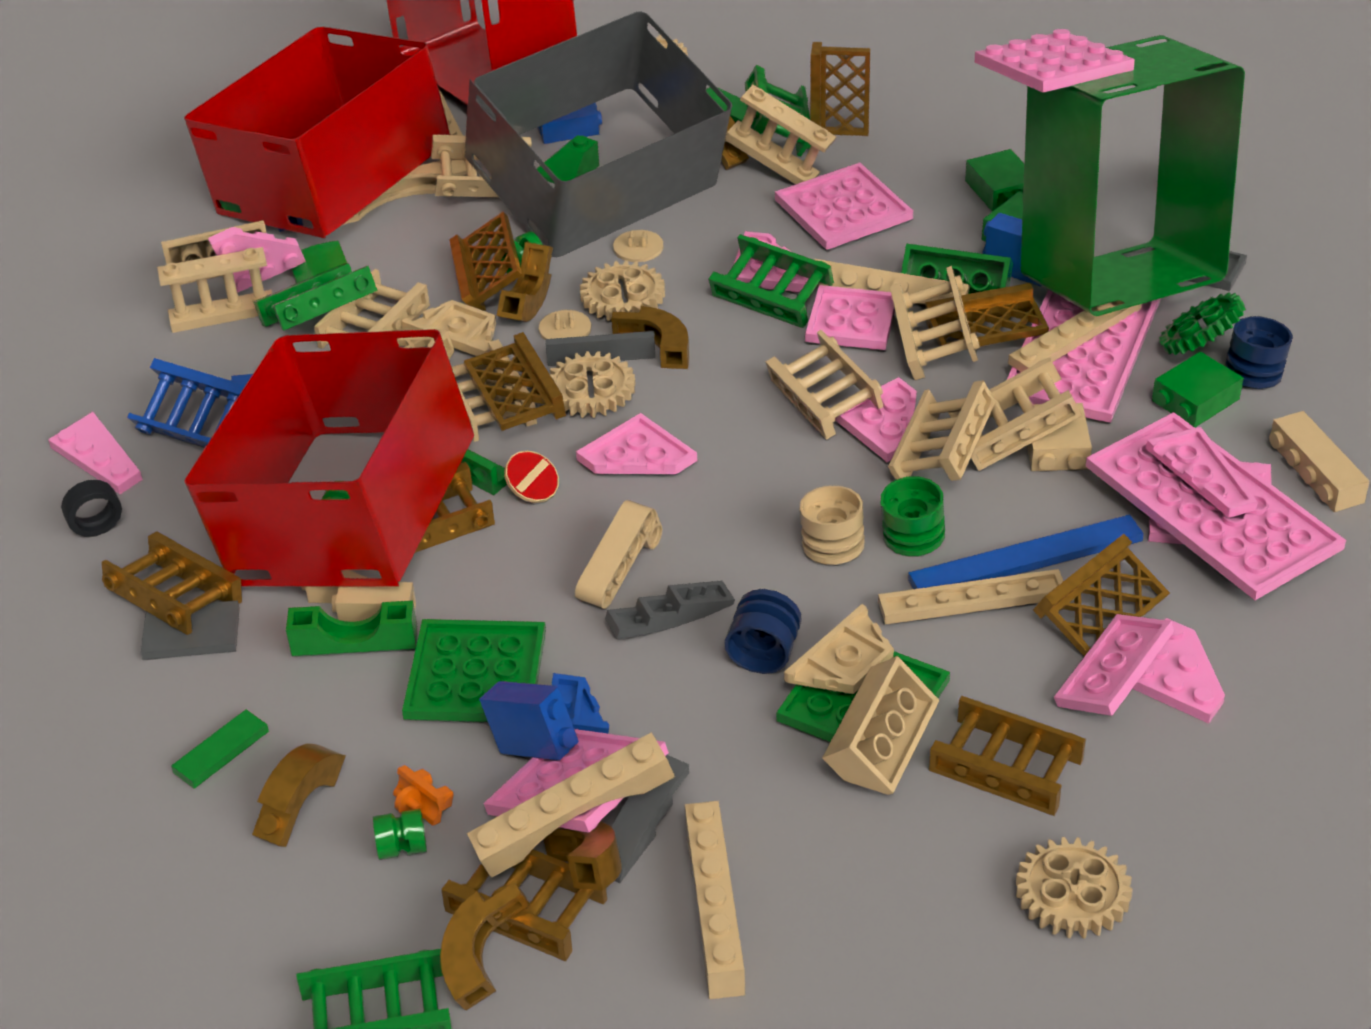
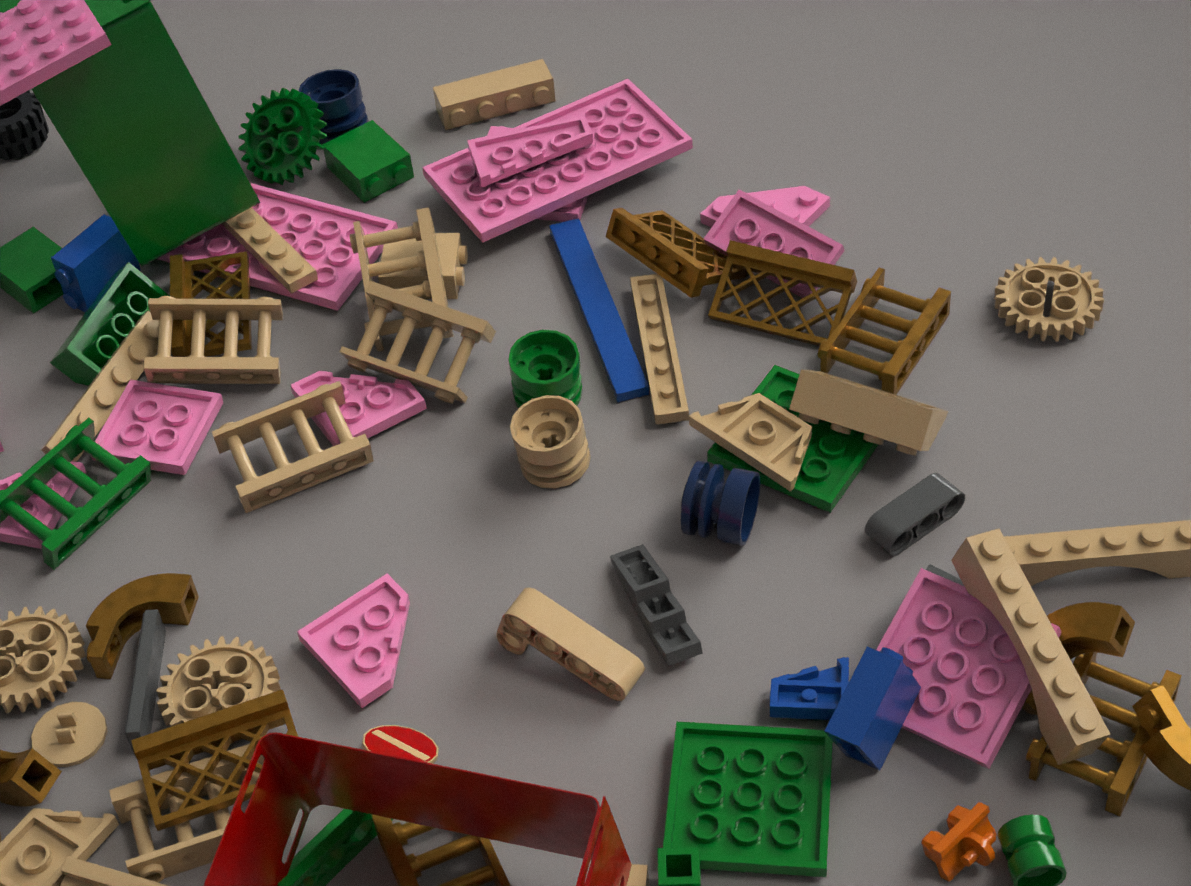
camera: 85 degrees left, 5 degrees up
none -> pearl gold fence [708,240,858,346]
none -> dark grey beam [865,473,966,556]

